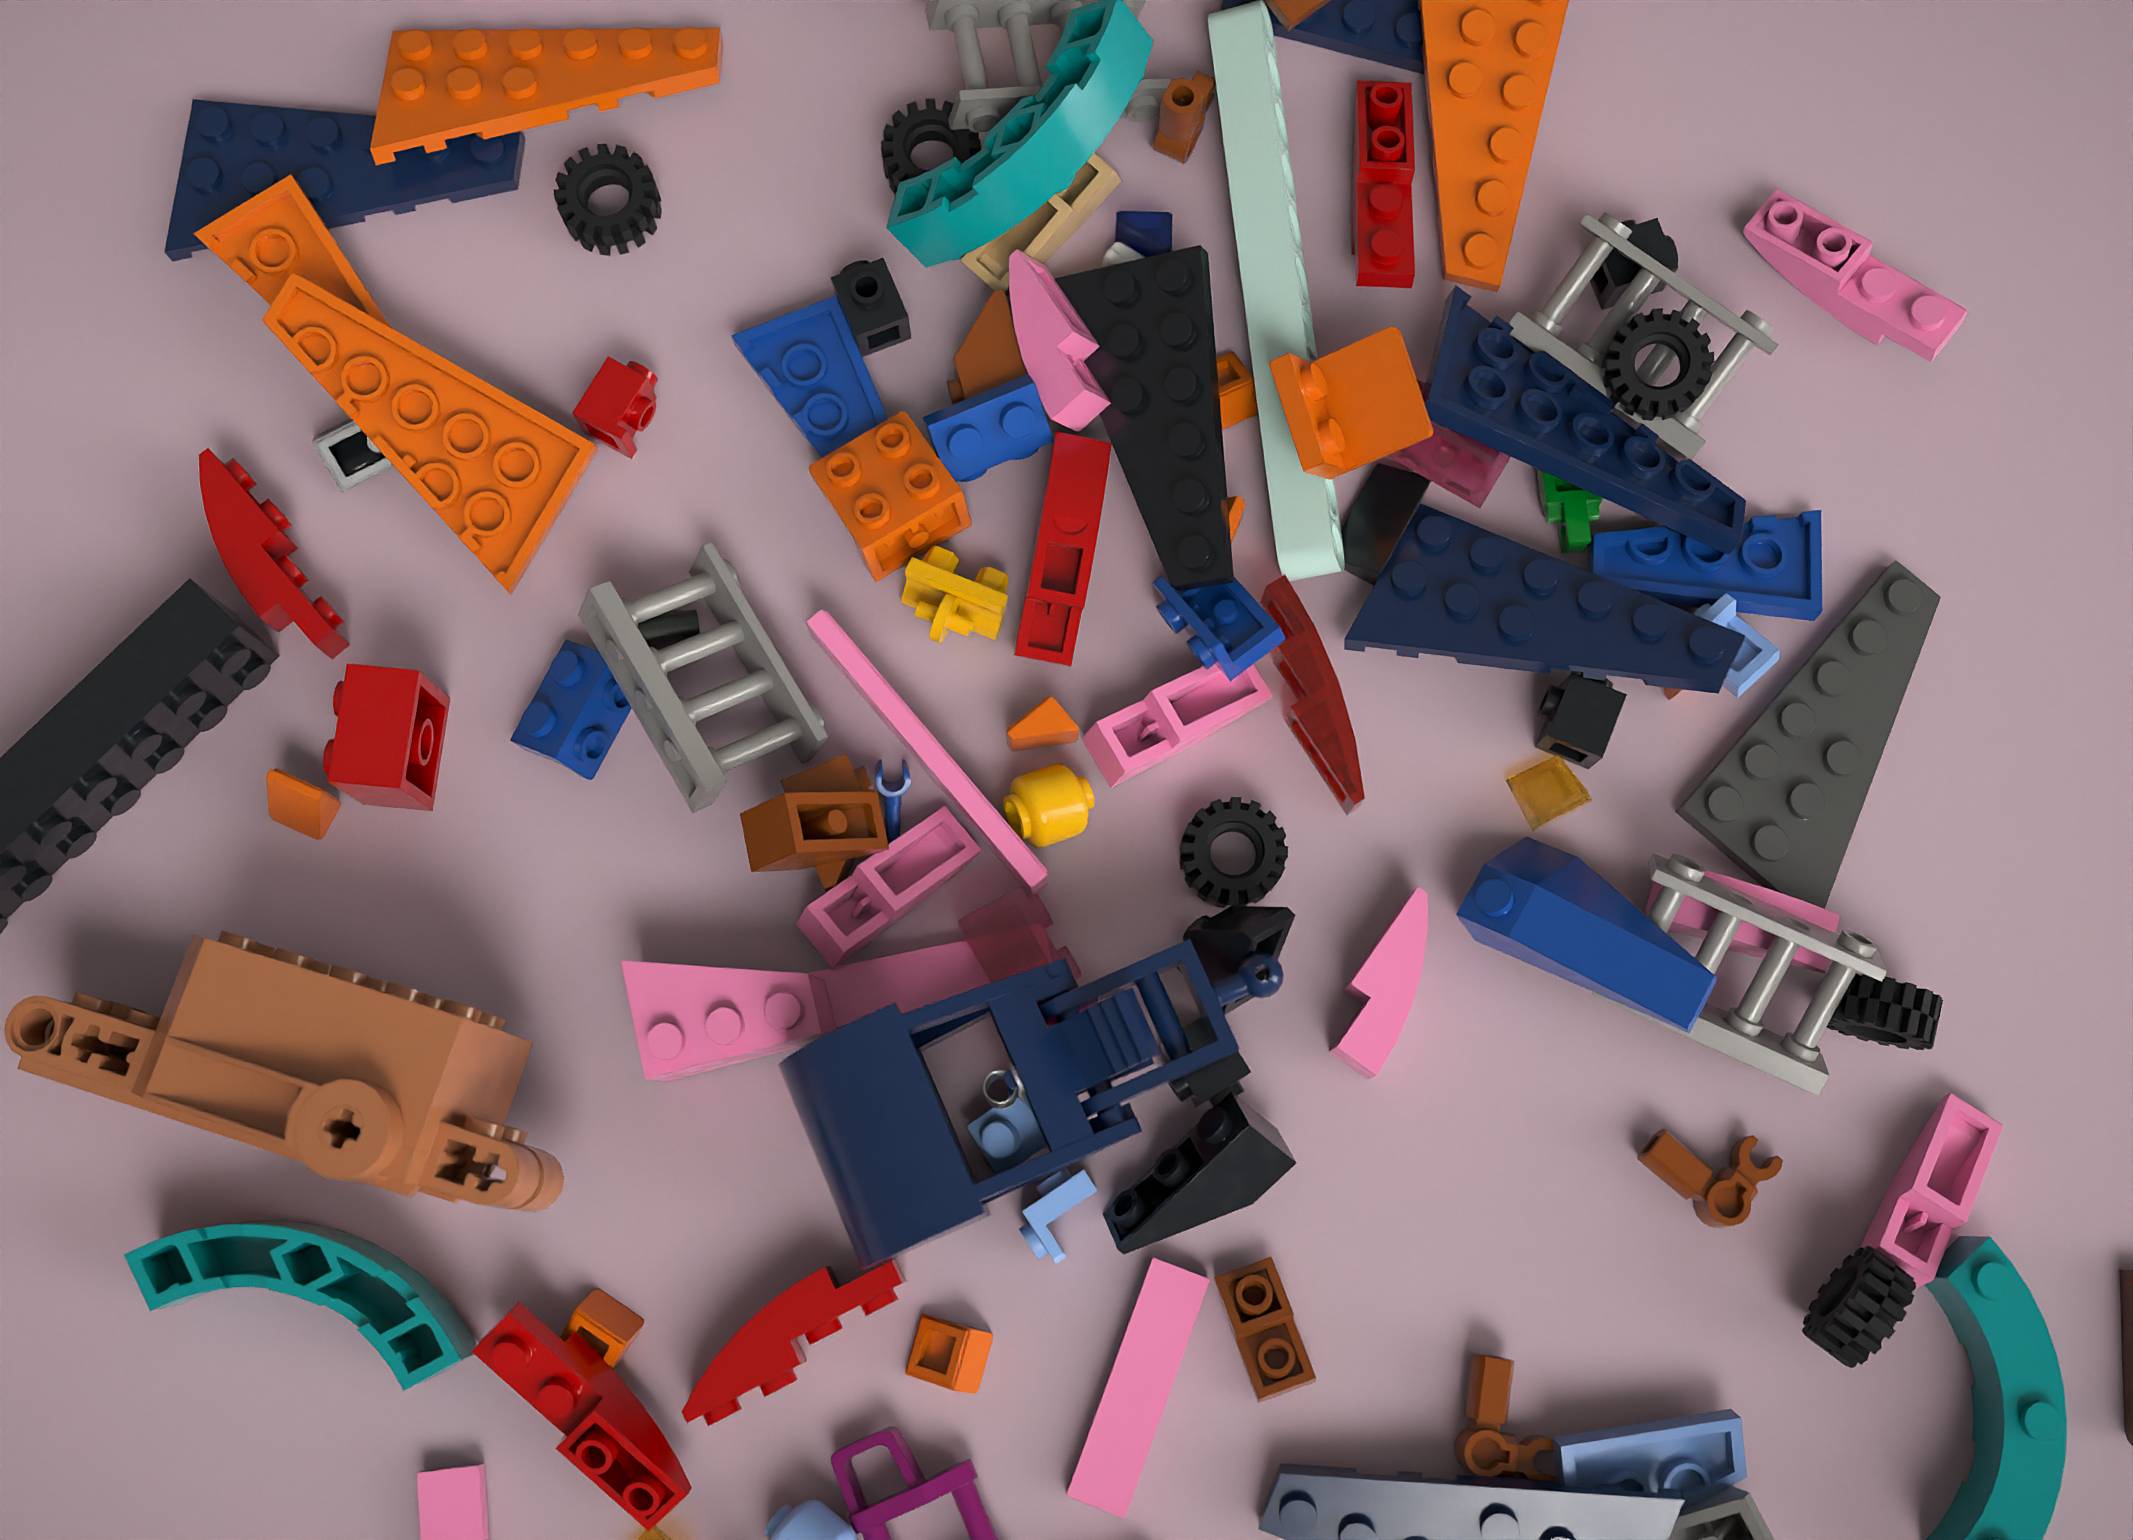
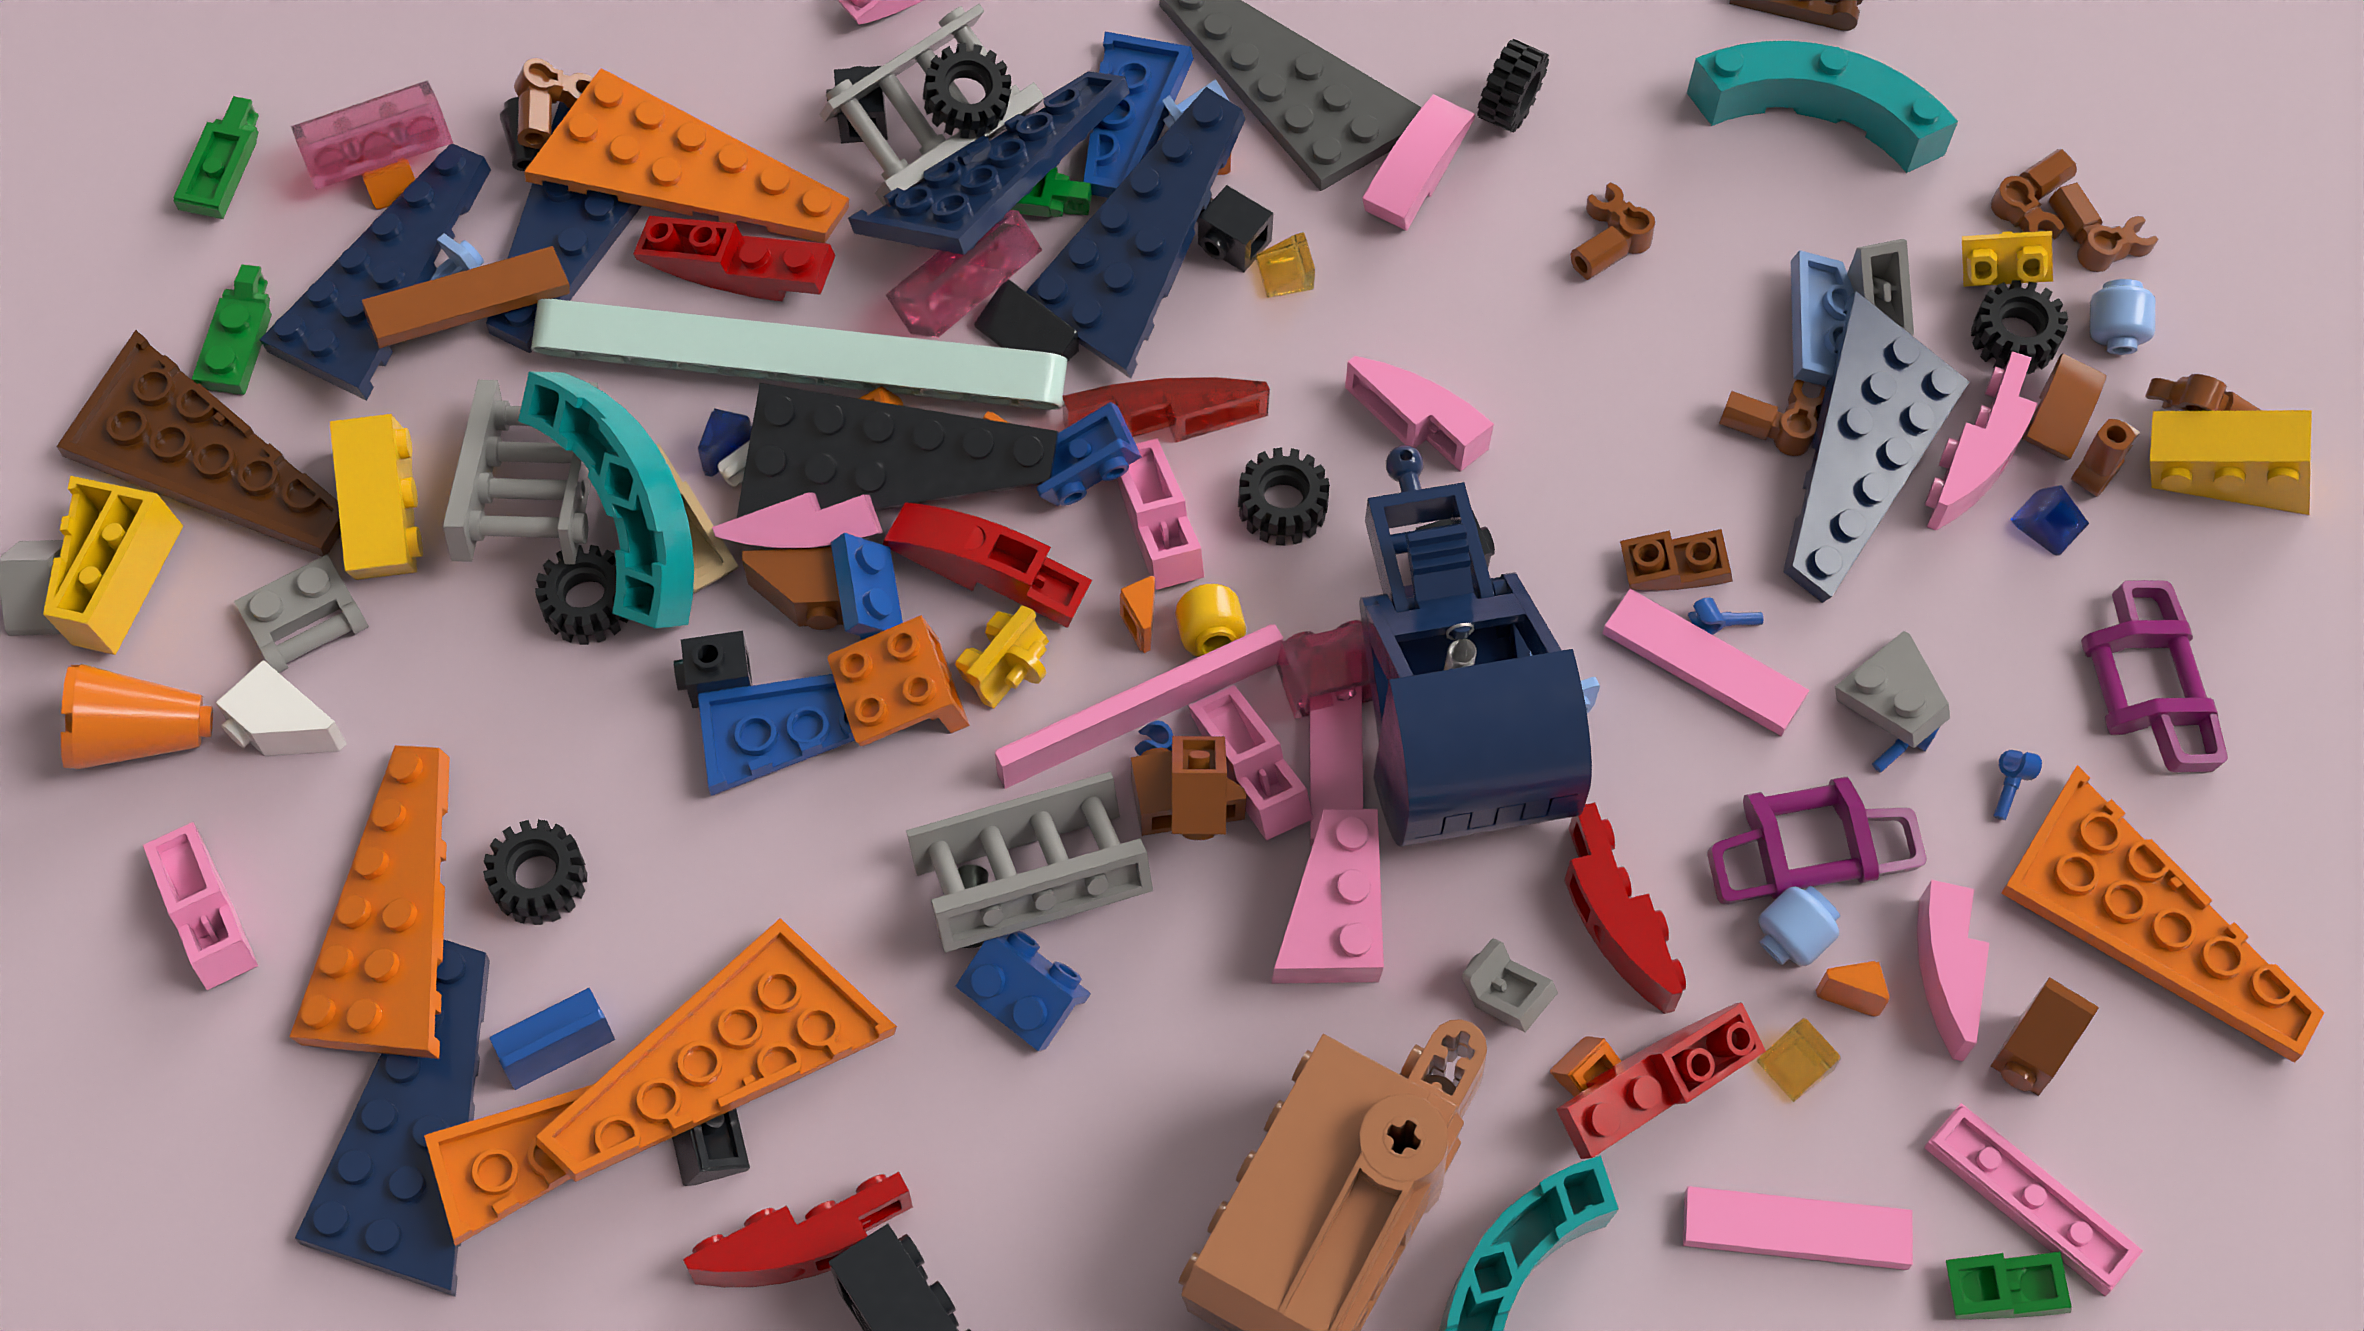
camera: 75 degrees left, 15 degrees down
orange slope [266,768,341,840] -> none
red brick [323,663,450,811] -> none
red brick [572,357,658,459] -> none
orange slope [905,1313,993,1394] -> none
black slope [1103,1092,1297,1255] -> none
dark orange bar [1153,71,1216,164] -> none
black slope [1176,906,1295,1015] -> none
orange bracket [1268,326,1433,480] -> none
blue wedge [1456,836,1717,1033] -> none
light grey fence [1592,853,1888,1096] -> none
black tyre [1802,1246,1916,1368] -> none
bright pink slope [1860,1093,2003,1288] -> none
none -> blue panel [489,987,616,1090]
none -> light grey bracket [1462,938,1558,1032]
none -> blue hand [1688,597,1764,635]

